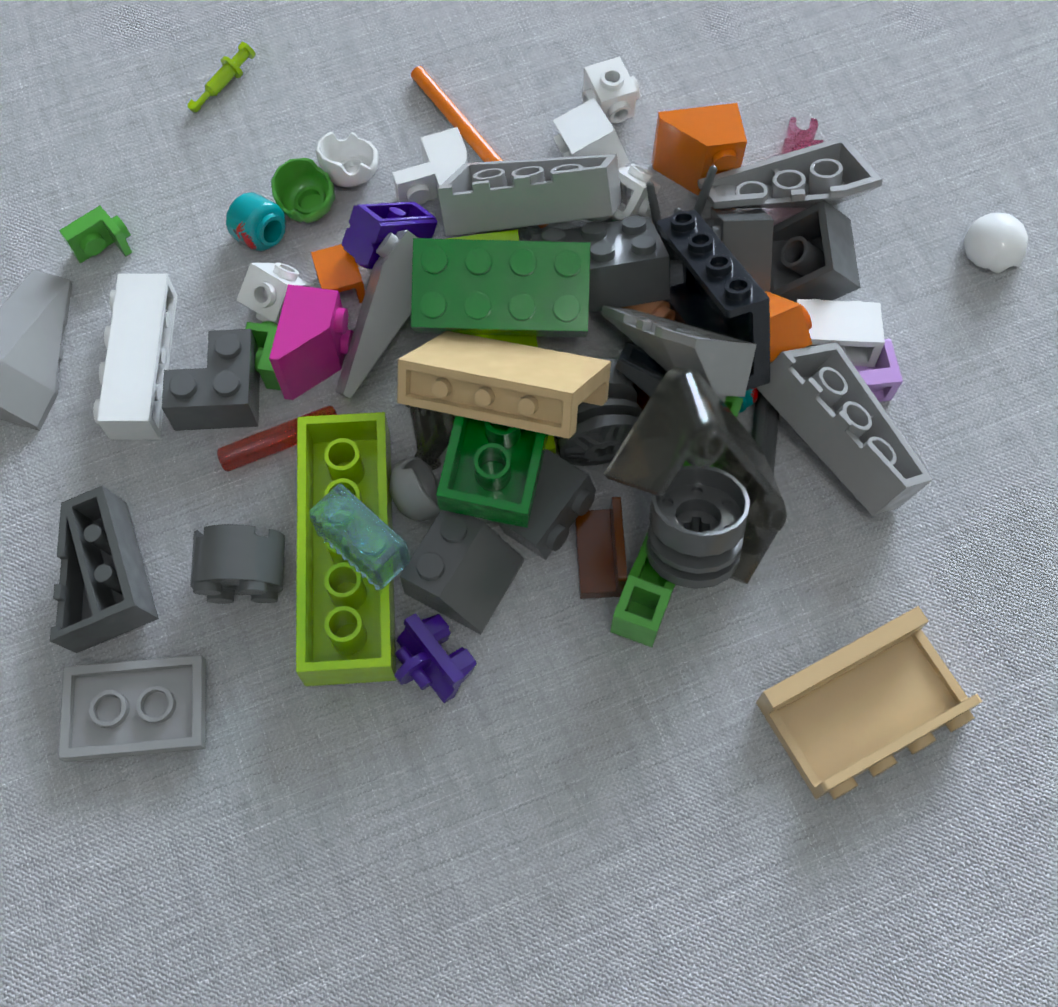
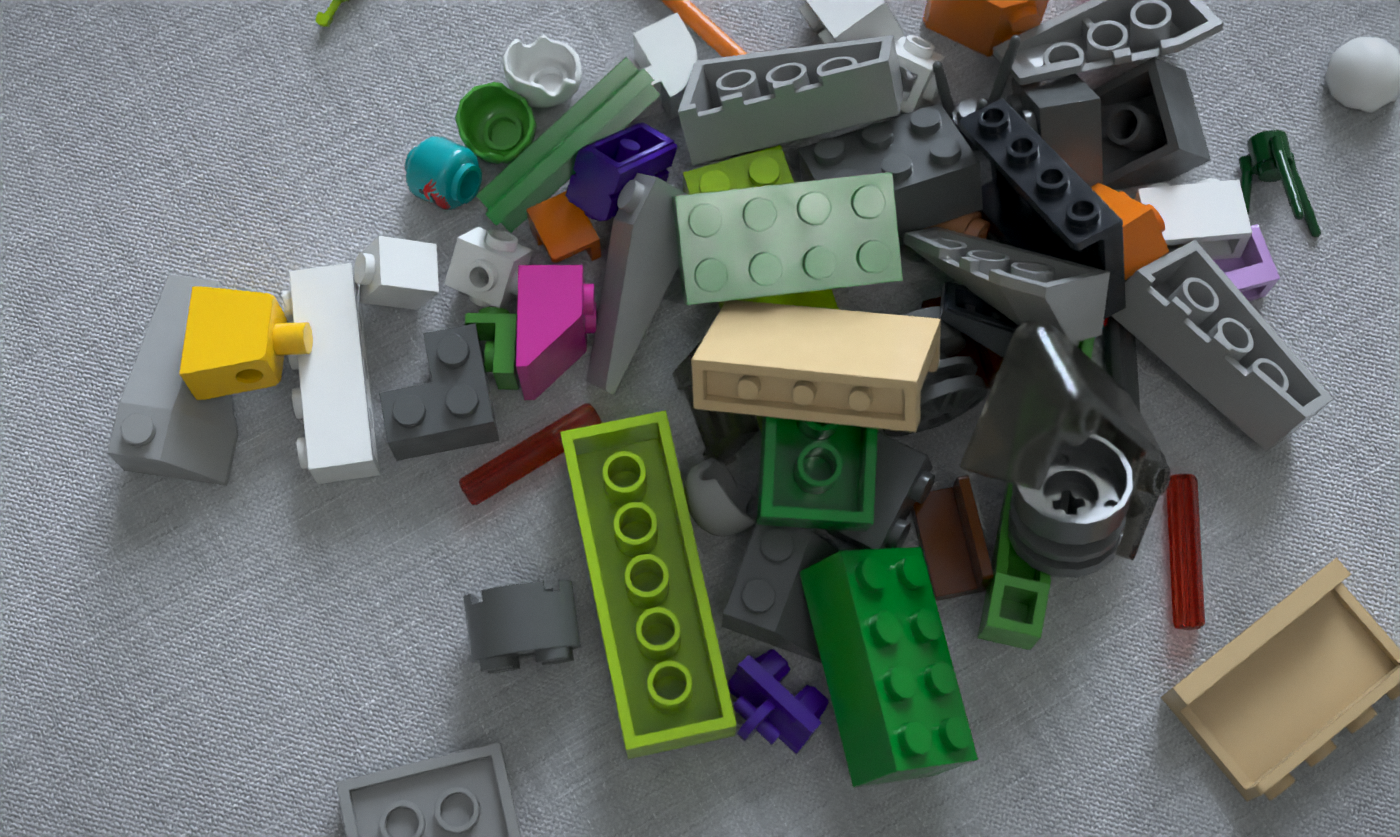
camera: 10 degrees left, 5 degrees up
dark grey wedge [50,485,159,653] -> none
bright green bracket [59,205,132,264] -> none
clear light blue brick [310,484,411,590] -> none
none -> yellow torso [179,286,313,400]
none -> white brick [354,236,439,310]
none -> green fence [476,56,661,233]
none -> green brick [799,547,978,788]
none -> clear red axle [1166,473,1205,630]
none -> dark green plant [1238,130,1321,238]

